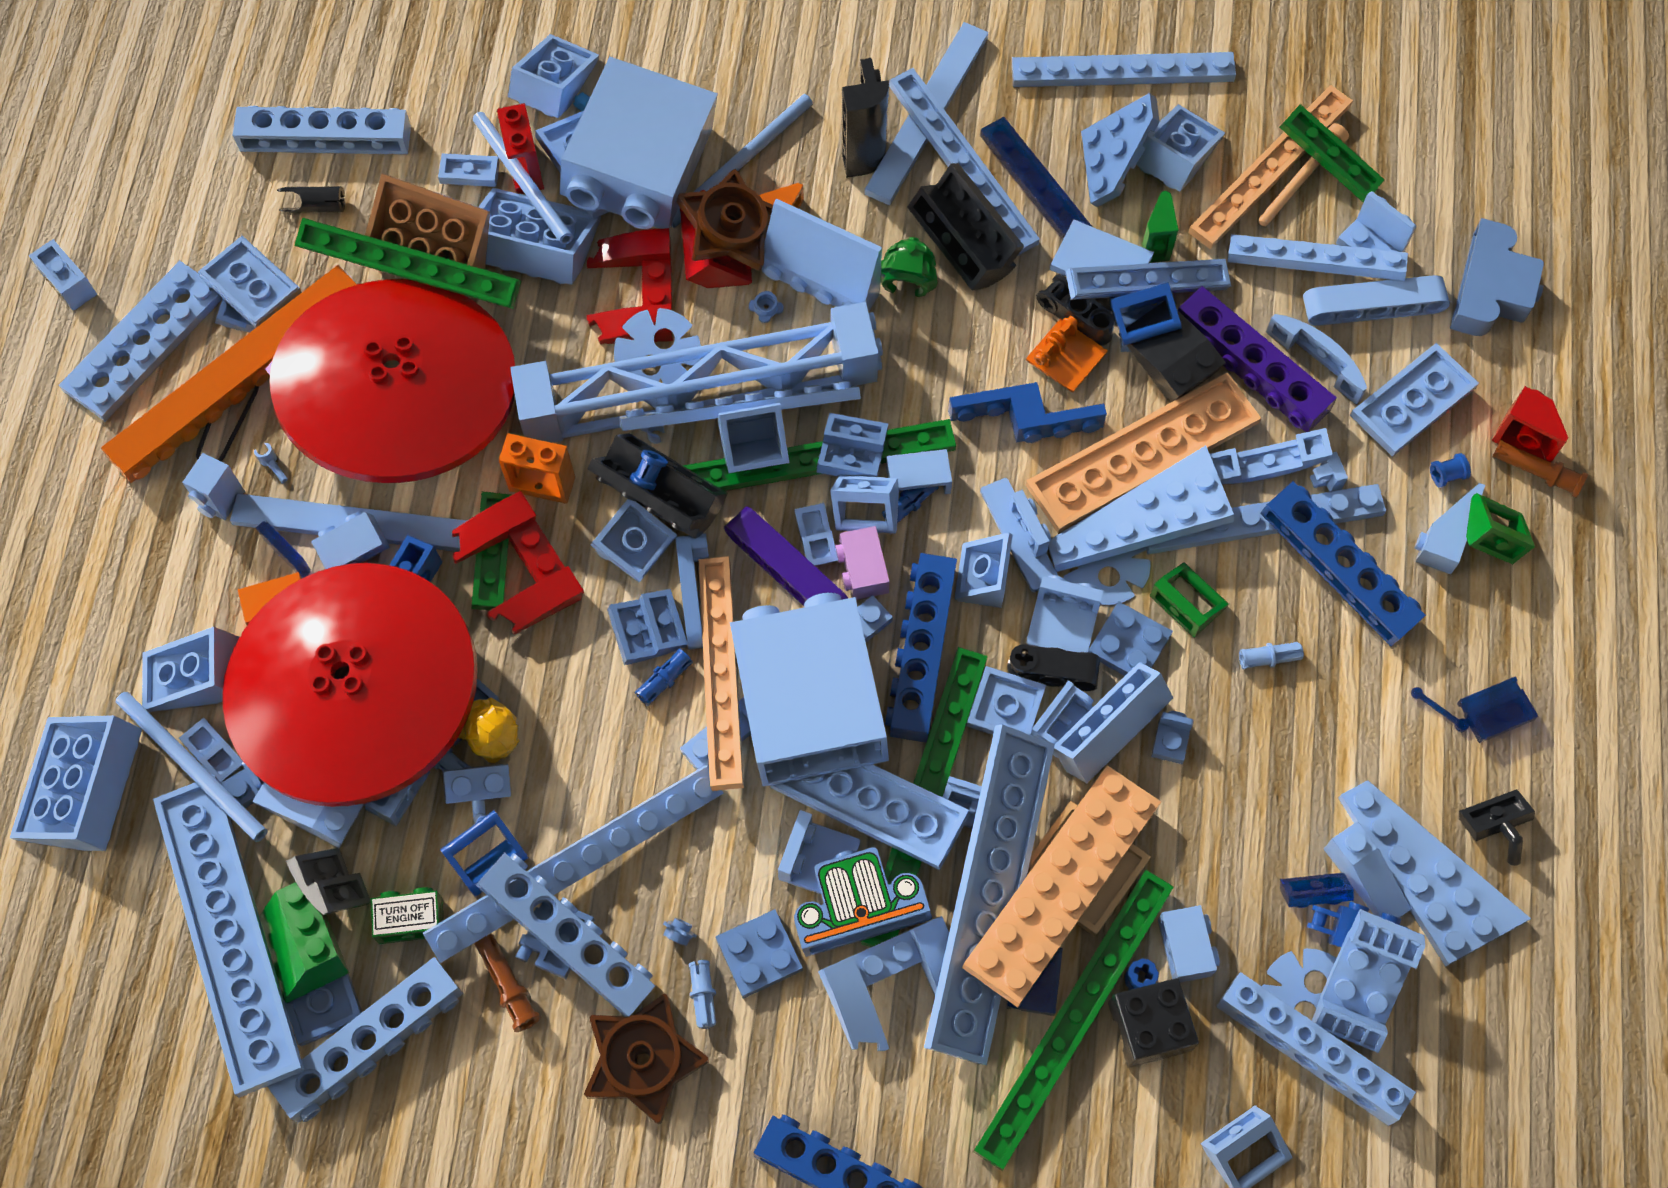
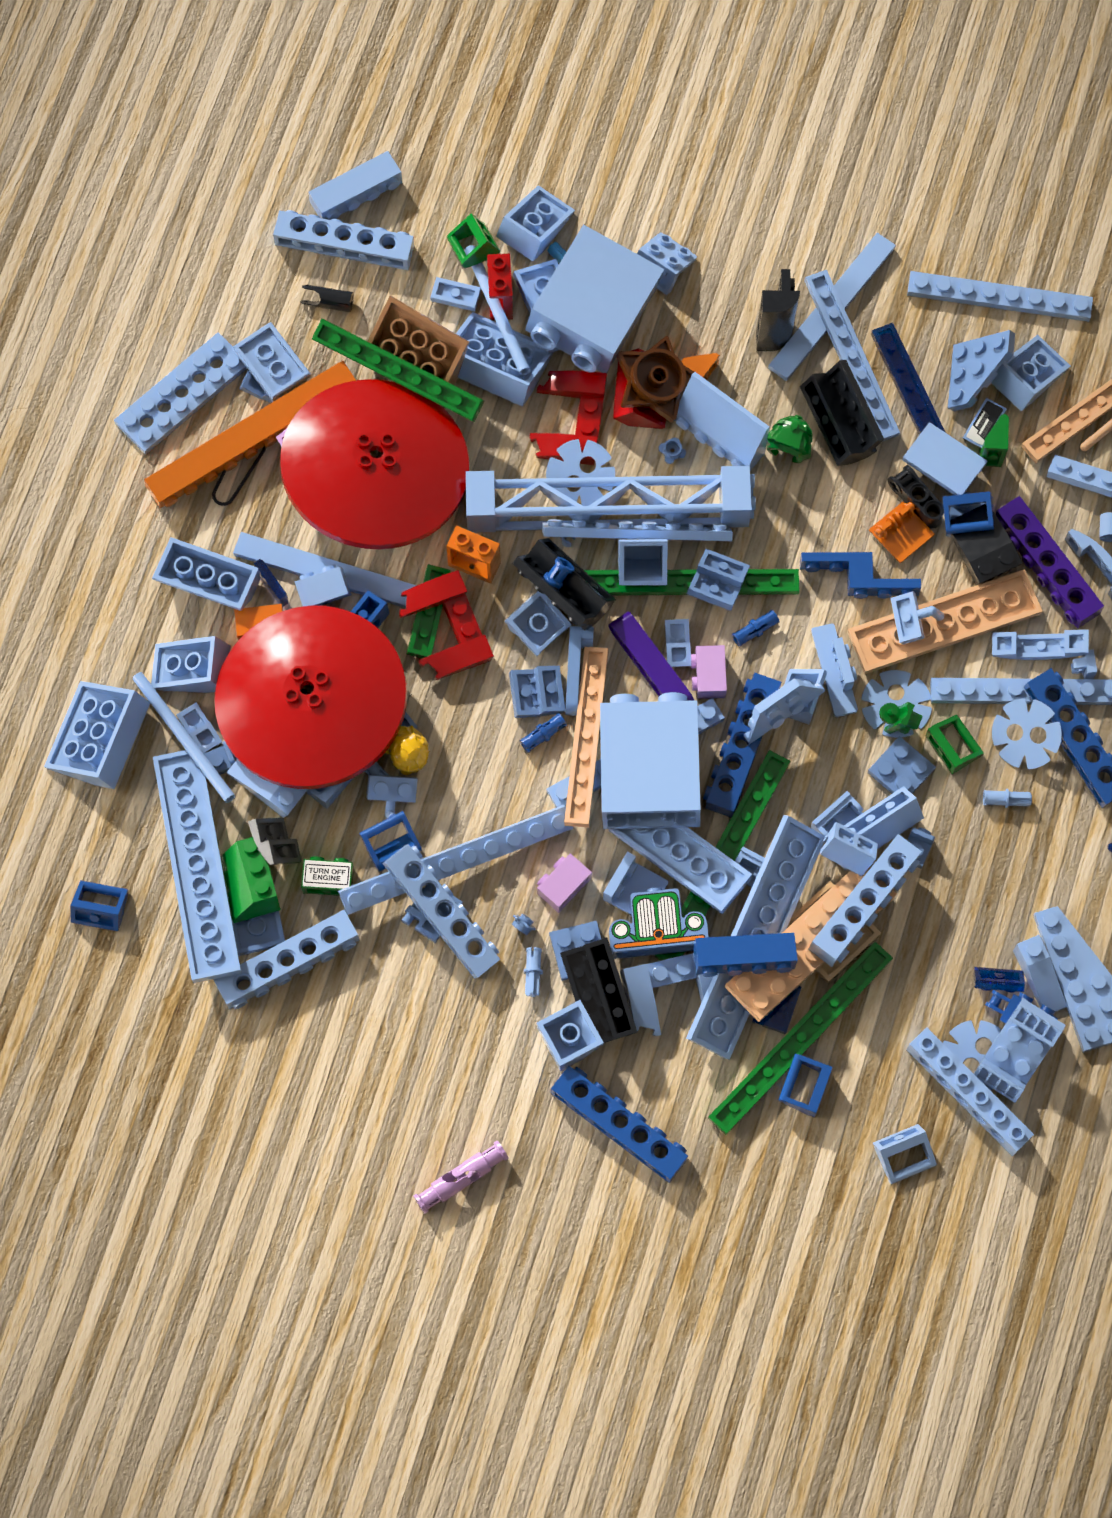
camera: 10 degrees right, 5 degrees up
light blue panel [28,239,97,310] -> none
light blue brick [182,453,245,520] -> none
light blue hand [254,443,288,483] -> none
dark orange pin [474,933,541,1033] -> none
reddish brown plate [584,993,709,1124] -> none
light blue piece [671,94,813,228] -> none
light blue tile [830,475,899,534] -> none
light blue panel [886,449,952,494] -> none
light blue plate [966,666,1046,735] -> none
black piece [1007,644,1100,691] -> none
light blue bracket [1026,575,1104,652] -> none
light blue wing [1048,445,1235,572] -> none
light blue tile [1065,259,1231,300] -> none
black piece [1108,977,1199,1068] -> none
blue bush [1124,958,1159,990] -> none
light blue brick [1158,905,1220,982] -> none
none -> blue tile [70,880,129,931]
none -> light blue slope [152,537,261,611]
none -> light blue brick [308,151,402,220]
none -> green tile [447,213,501,268]
none -> light blue slope [536,1000,604,1071]
none -> lavender brick [537,853,592,913]
none -> black brick [560,938,638,1043]
none -> light blue bracket [637,232,697,295]
none -> blue brick [693,933,798,977]
none -> light blue wing [744,678,825,744]
none -> blue tile [778,1054,833,1117]
none -> light blue brick [808,834,922,967]
none -> light blue hinge [820,822,878,876]
none -> green hips [879,702,923,734]
none -> light blue plate [891,591,945,645]
none -> slope [963,398,1007,448]
none -> light blue piece [992,698,1062,769]

